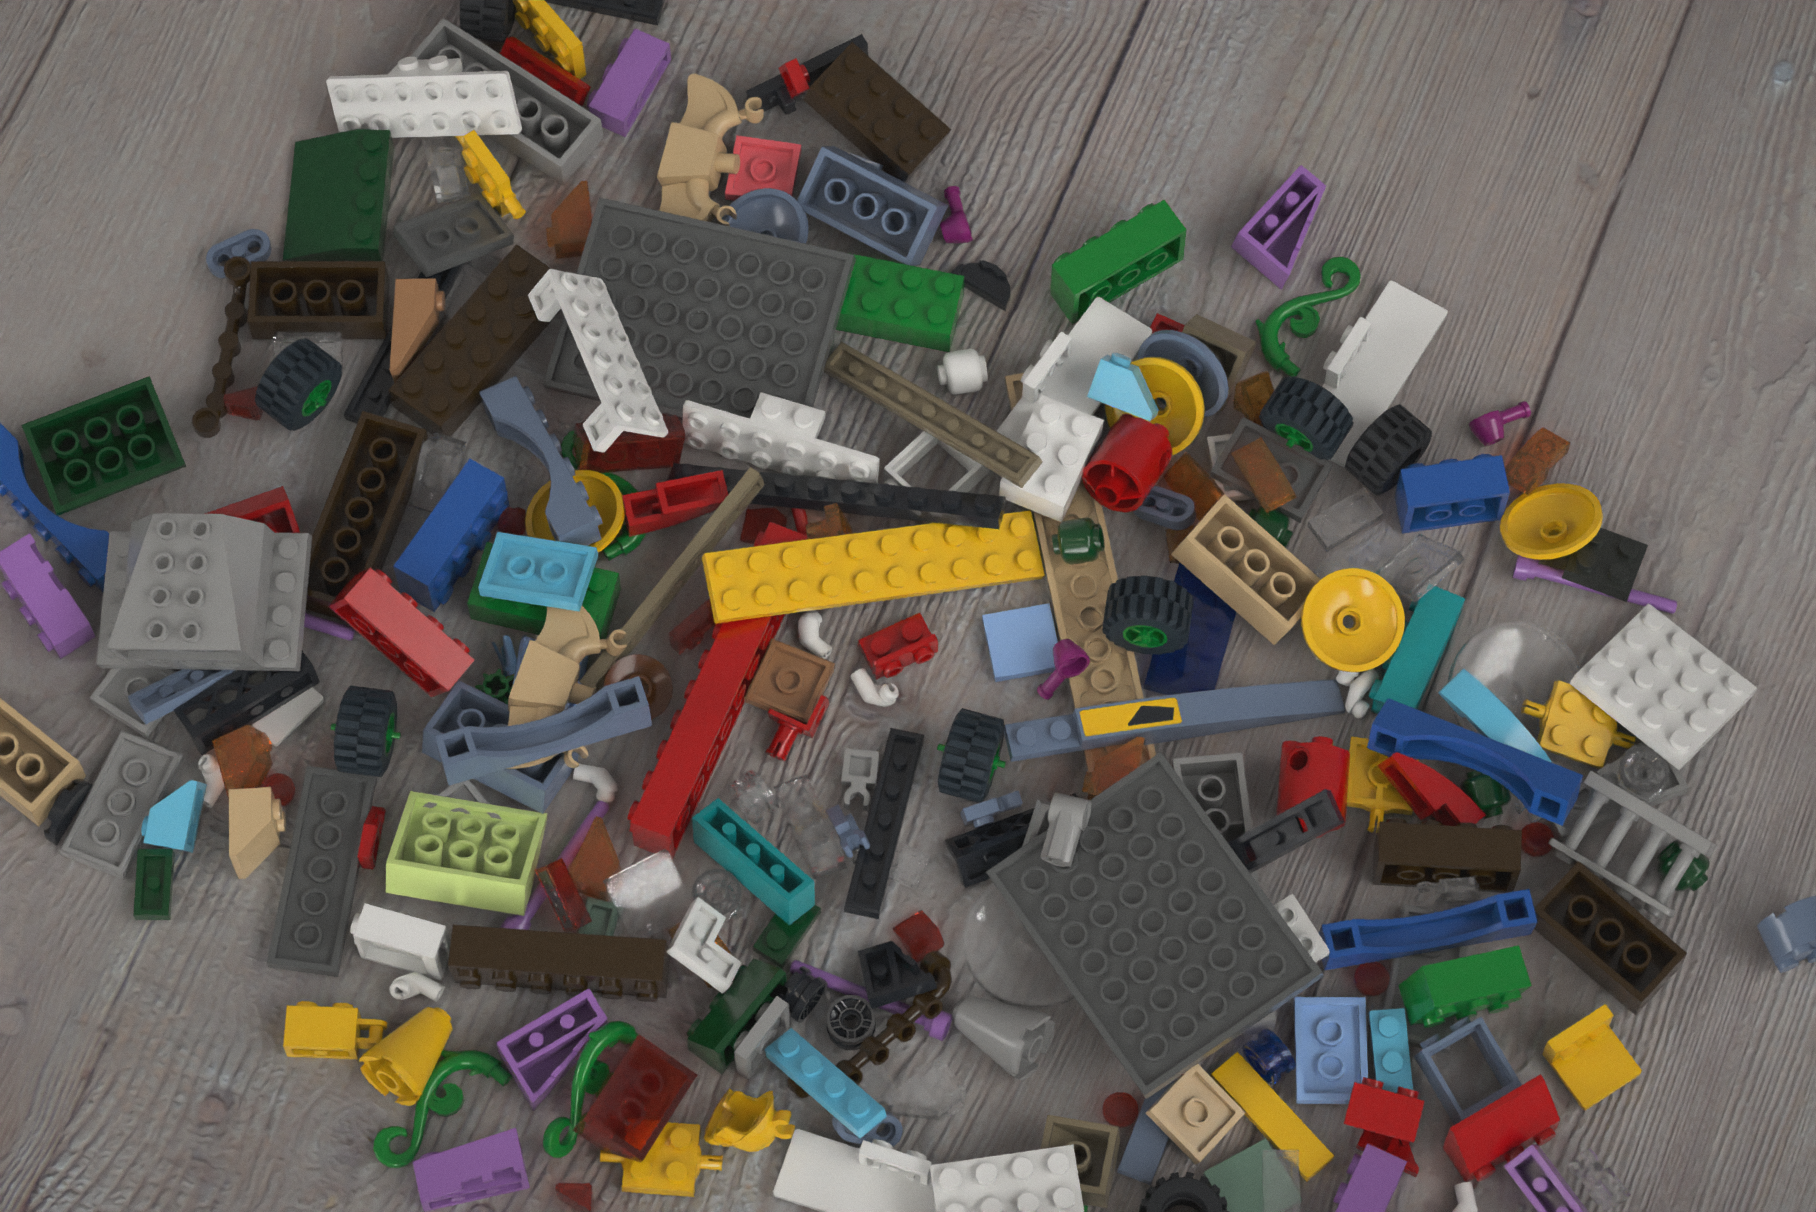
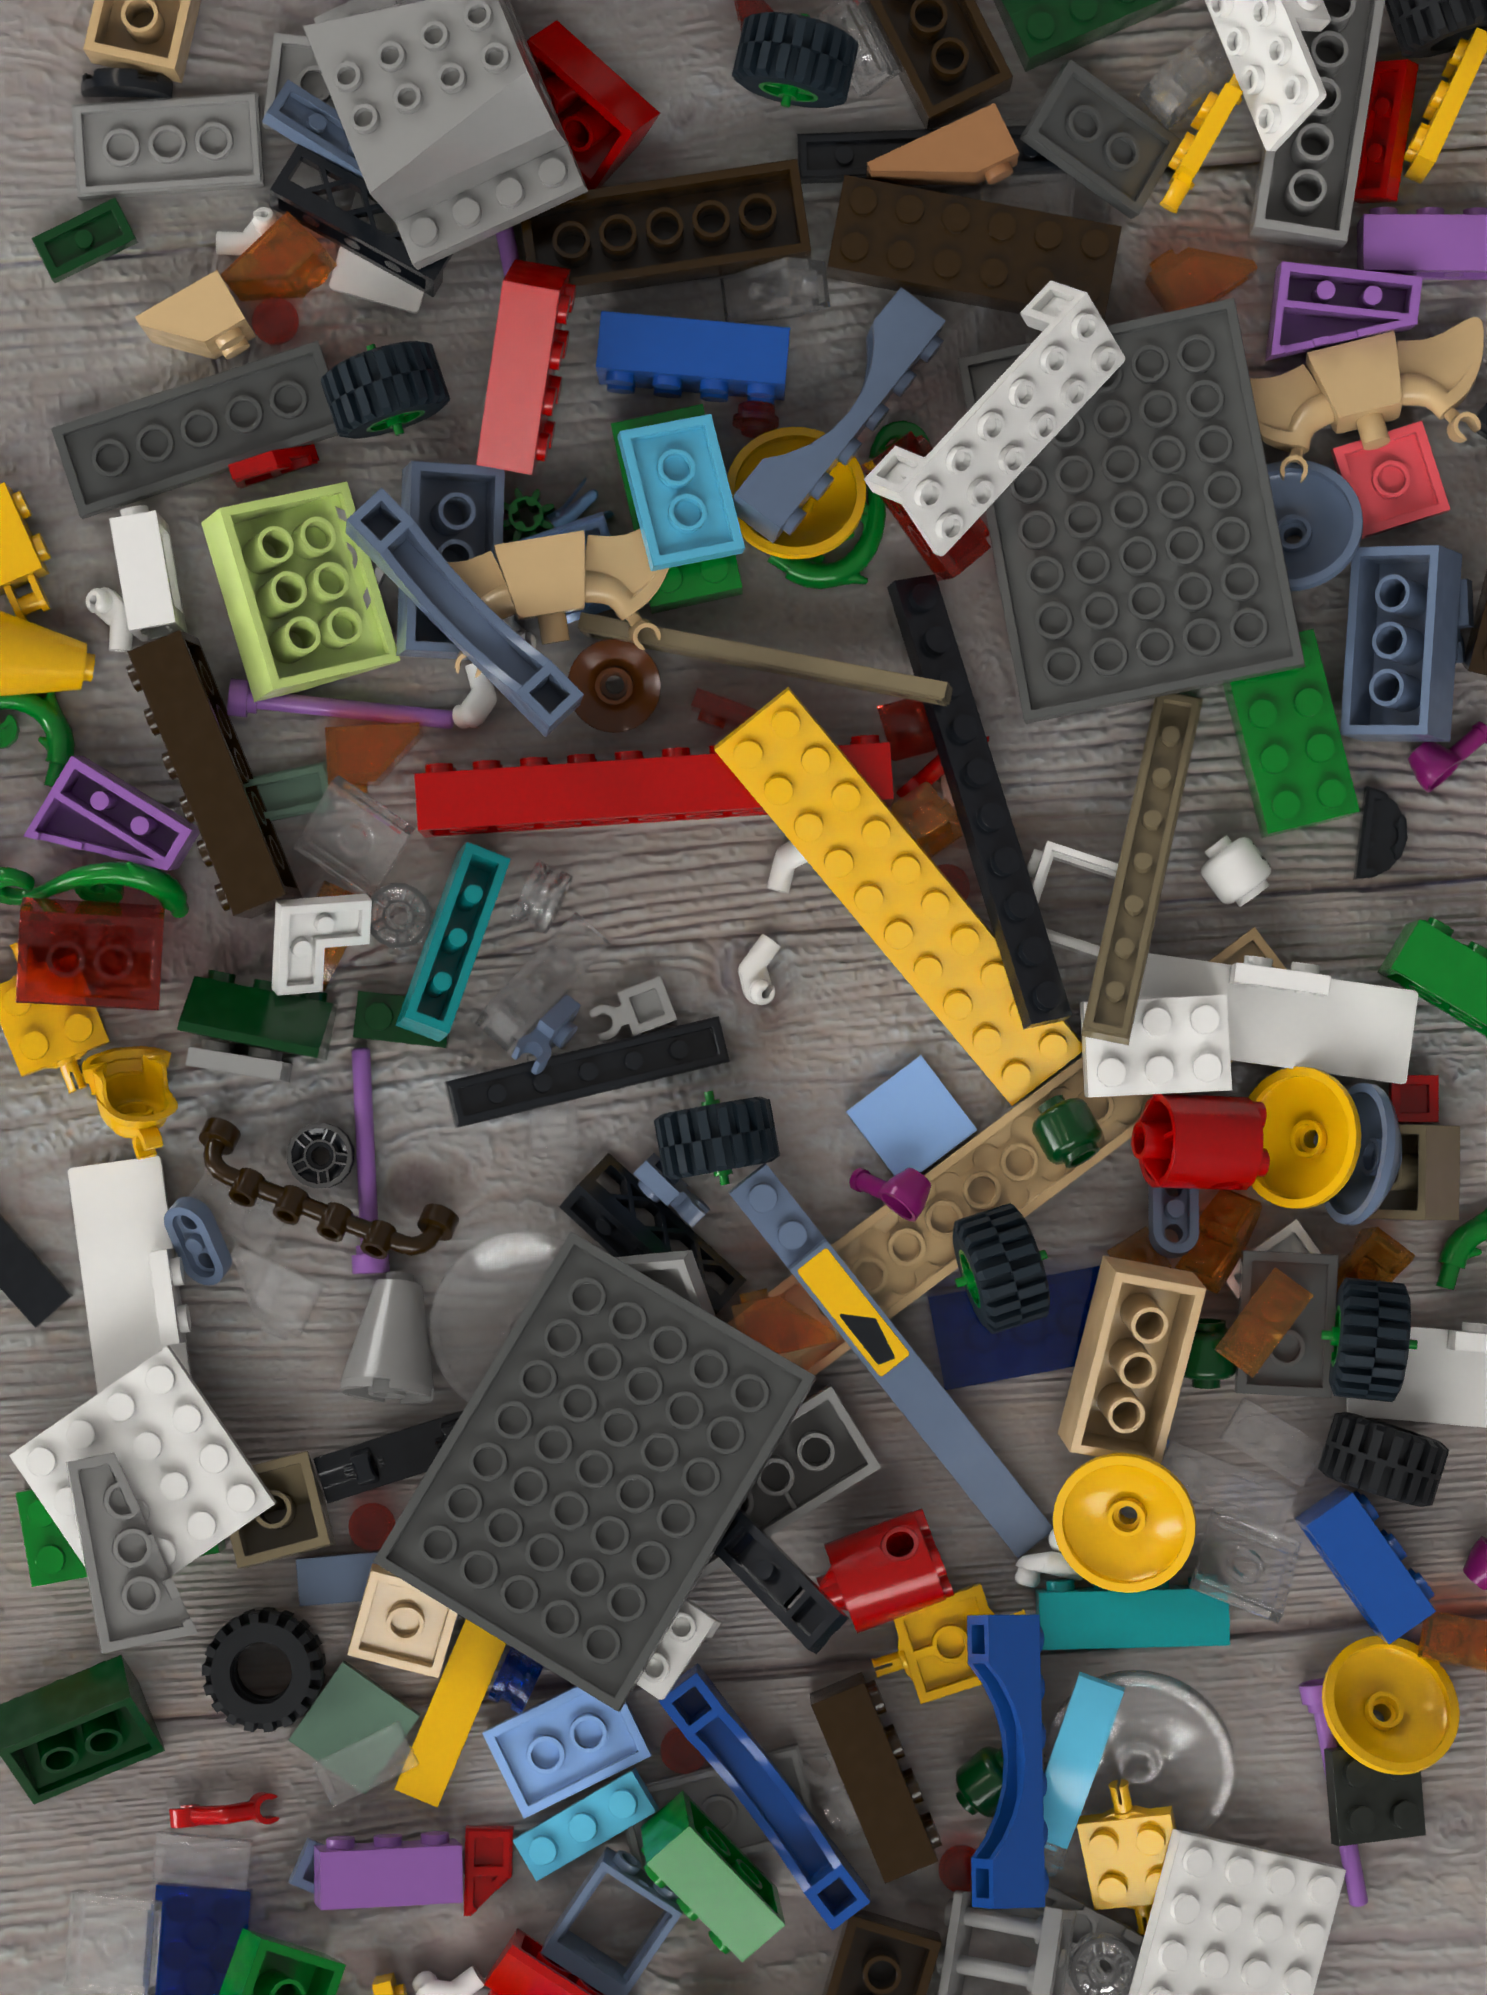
camera: 65 degrees right, 20 degrees up
medium azure slope [141,780,207,853] -> none
clear red slope [535,858,592,933] -> none
red slope [622,470,728,537] -> none
white bracket [682,392,880,484] -> none
medium nougat plate [744,639,835,725] -> none
medium azure plate [764,1028,887,1139] -> none
red bracket [765,695,829,762] -> none
black wheel [778,966,828,1023] -> none
red bracket [858,613,938,680] -> none
black wing [858,941,937,1009] -> none
clear red slope [892,910,945,963] -> none
light grey piece [1040,793,1092,867] -> none
medium azure slope [1087,353,1159,421] -> none
red brick [1343,1077,1425,1143] -> none
red slope [1378,752,1485,826] -> none
none -> black hinge [313,1410,463,1504]
none -> medium lavender wedge [1265,261,1423,361]

